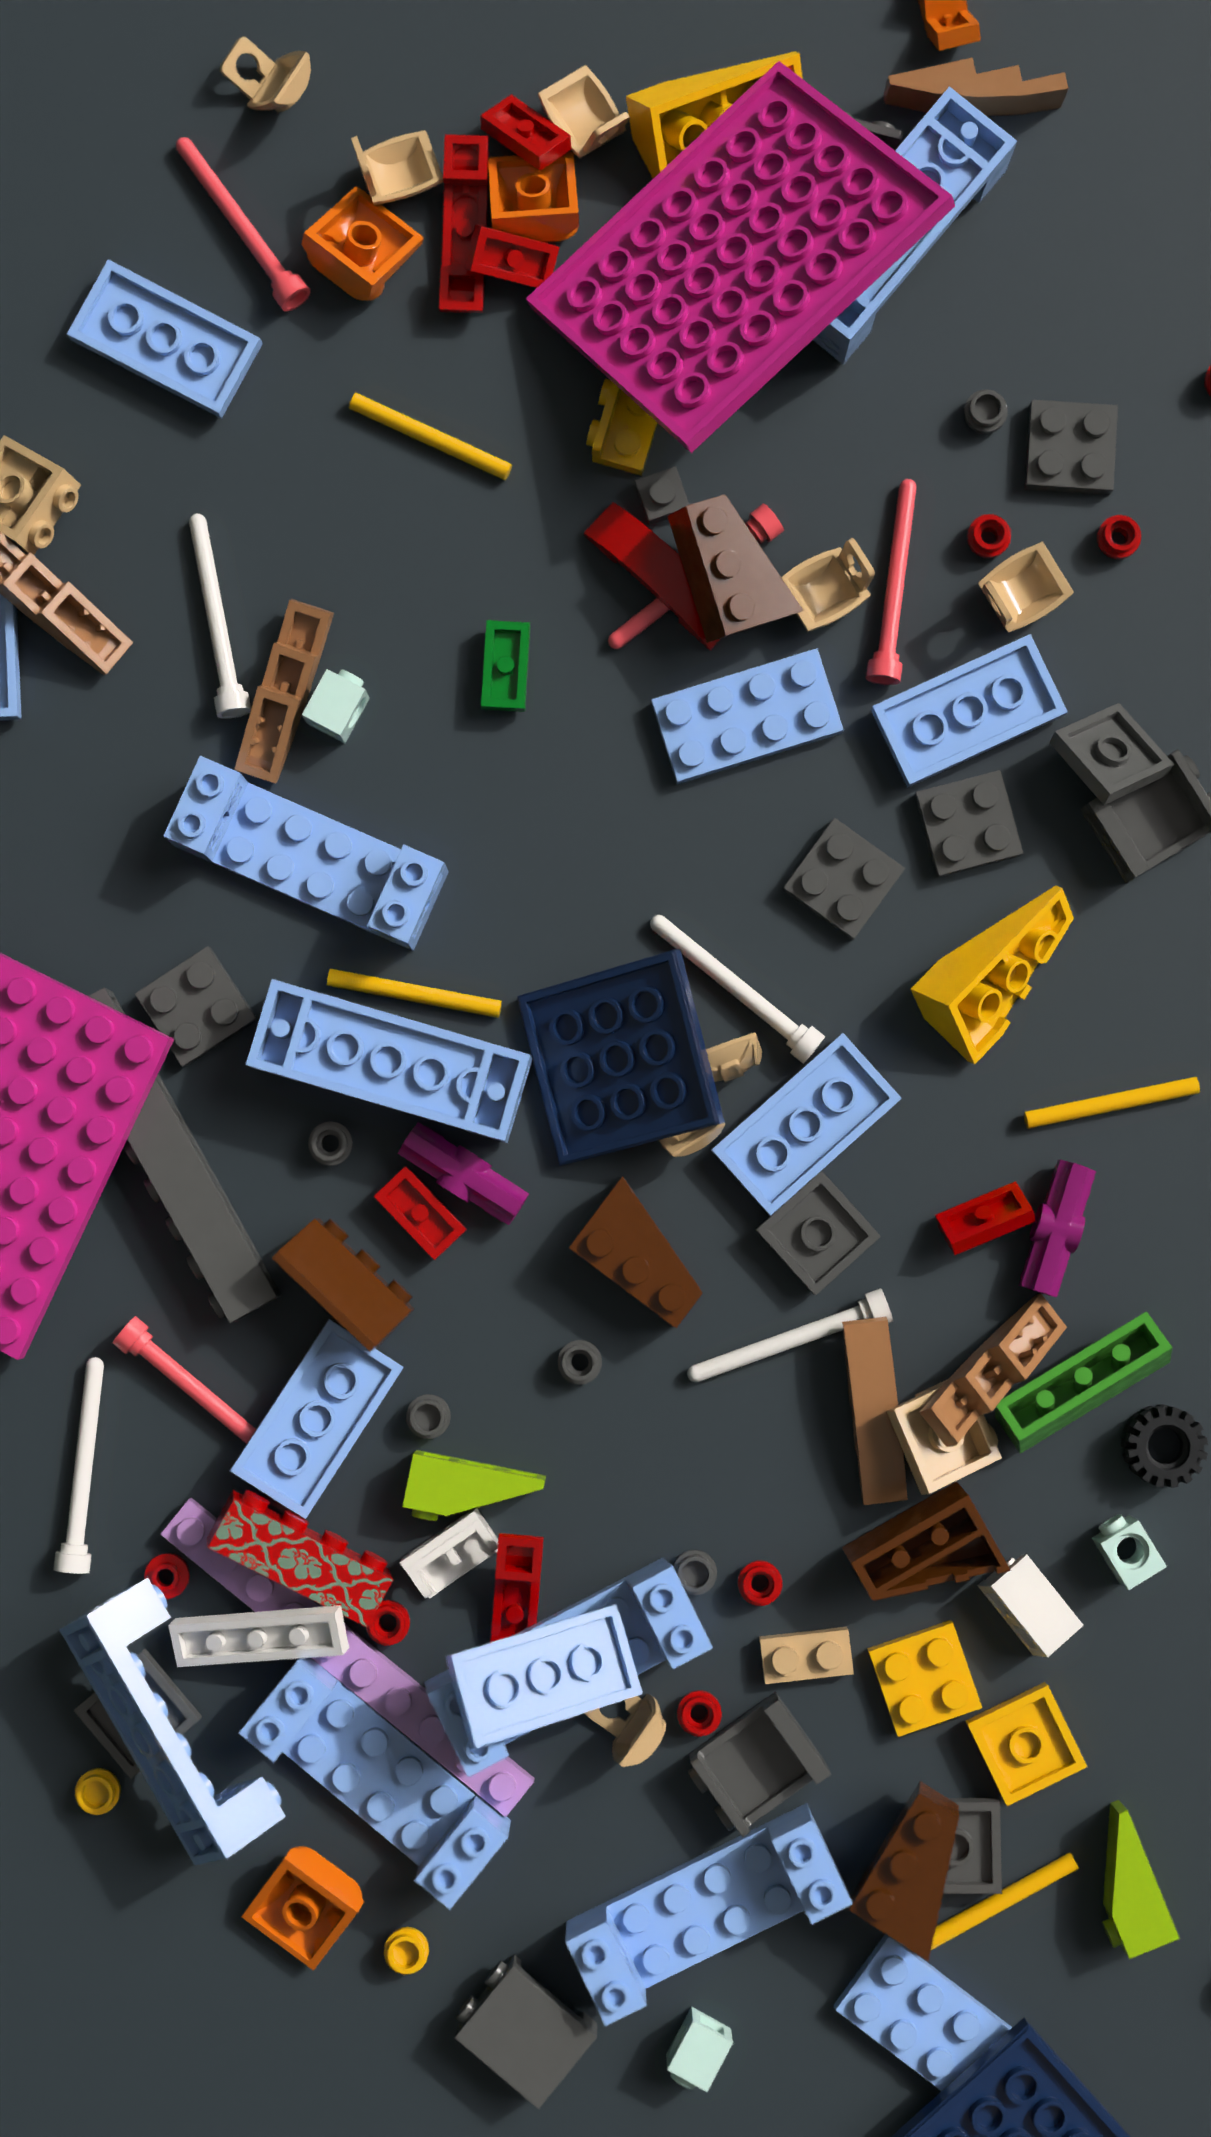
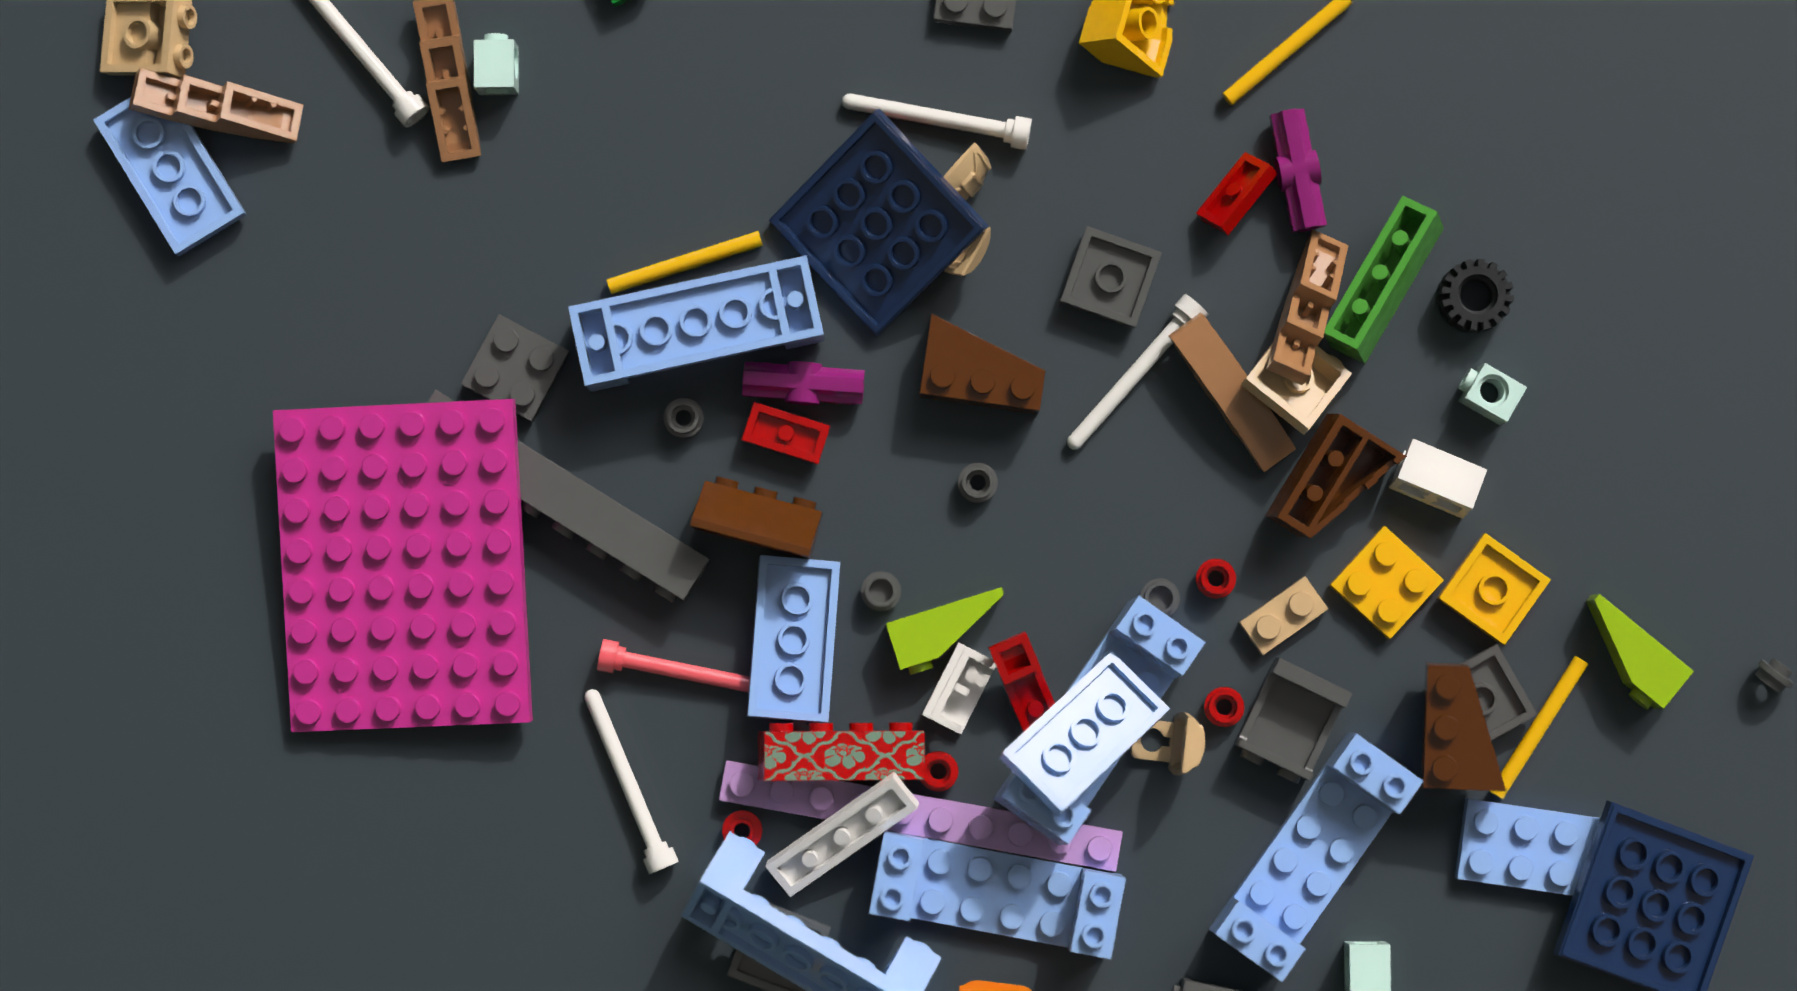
camera: 30 degrees left, 0 degrees up
light blue plate [164,756,448,951] -> none
light blue plate [711,1033,902,1216] -> none

